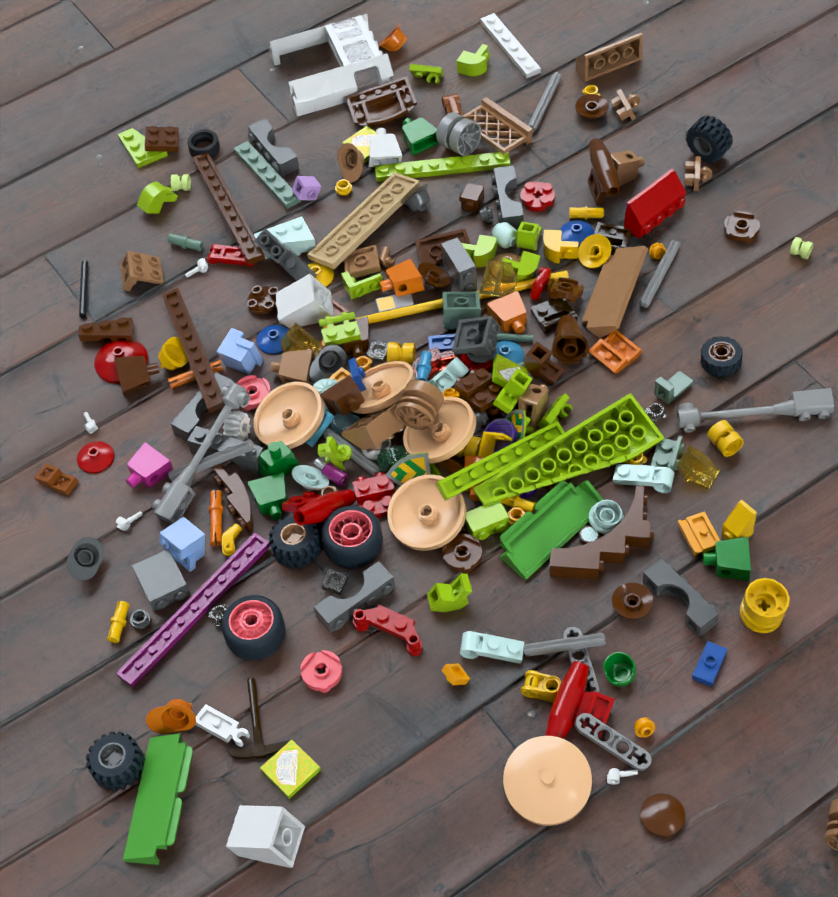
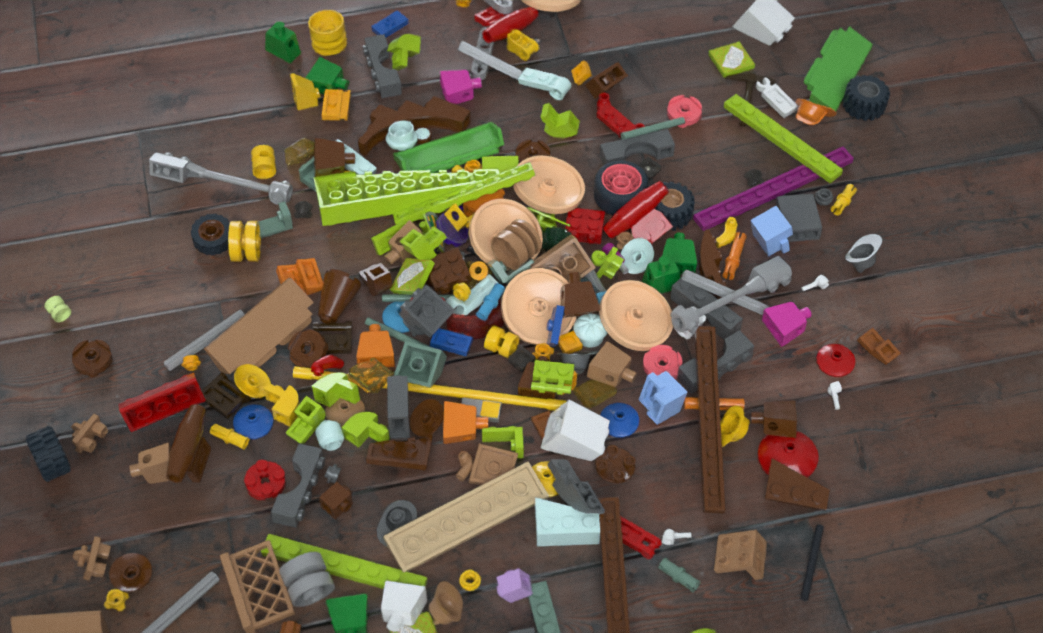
camera: 165 degrees left, 0 degrees up
wheel [222,595,285,660] -> none
green hair [603,652,636,687] -> none
reddish brown dish [612,582,653,620] -> none
none -> yellow wheel [228,221,261,262]
none -> green torso [265,21,301,64]
none -> reddish brown torso [314,138,355,177]
none -> lime brick [387,34,421,71]
none -> dark pink torso [440,70,482,105]
none -> yellow plate [453,283,471,301]
none -> reddish brown brick [585,62,628,99]
none -> sand green bar [621,117,685,140]
none -> lime plate [724,94,843,183]

